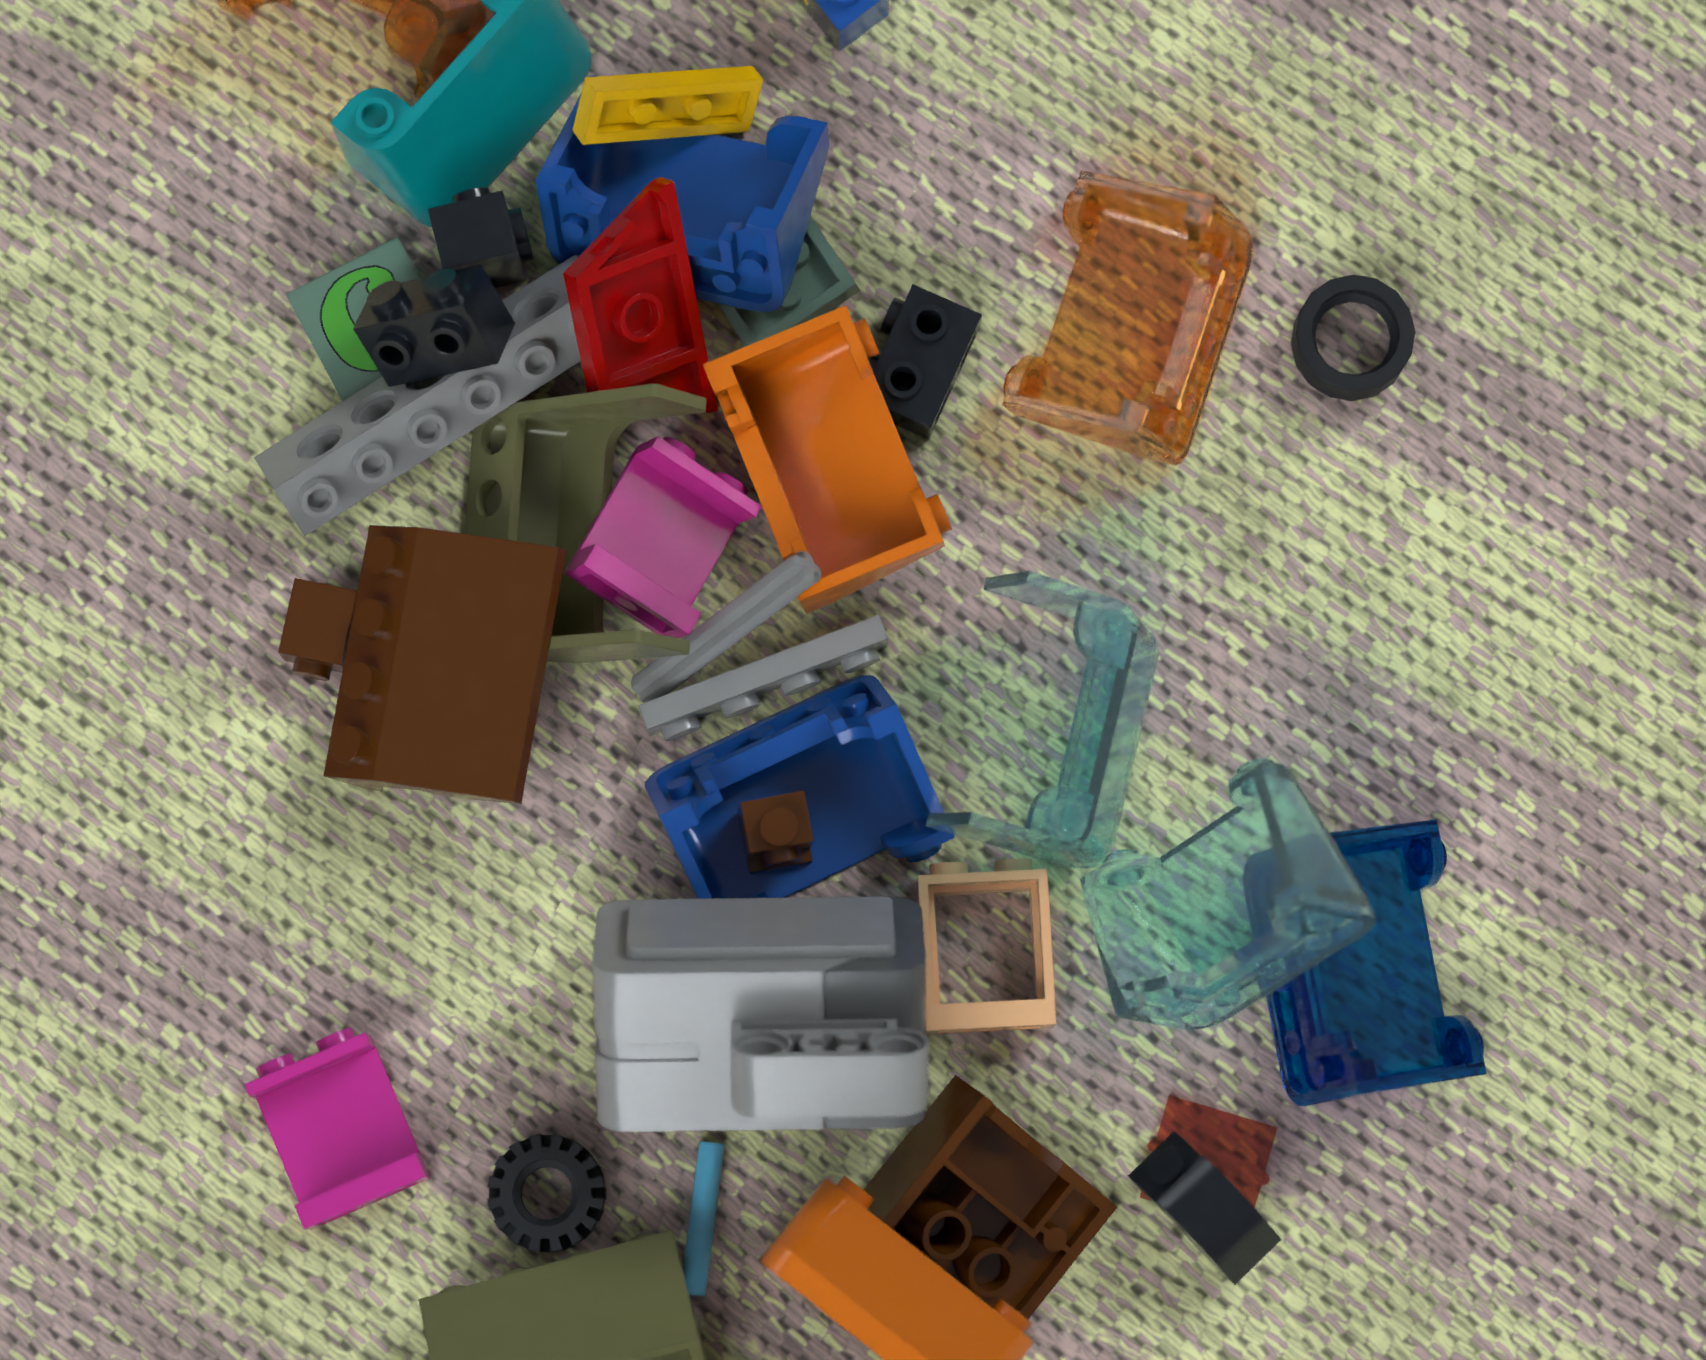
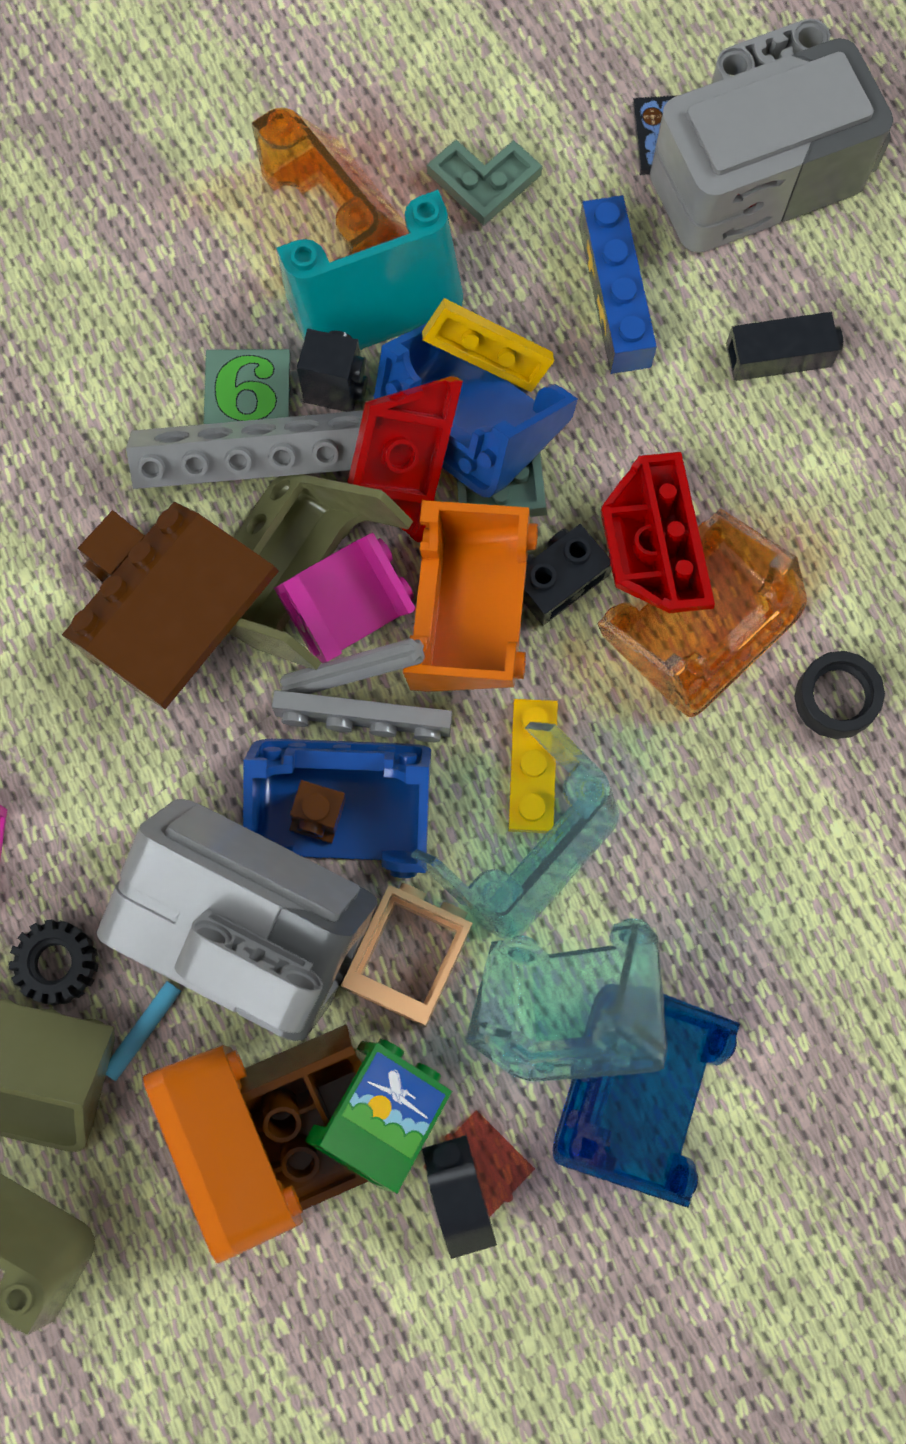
camera: 30 degrees right, 5 degrees down
black brick [353,264,515,387] -> none
none -> panel [304,1038,452,1194]
none -> yellow plate [508,699,558,834]
none -> red wedge [600,452,715,614]

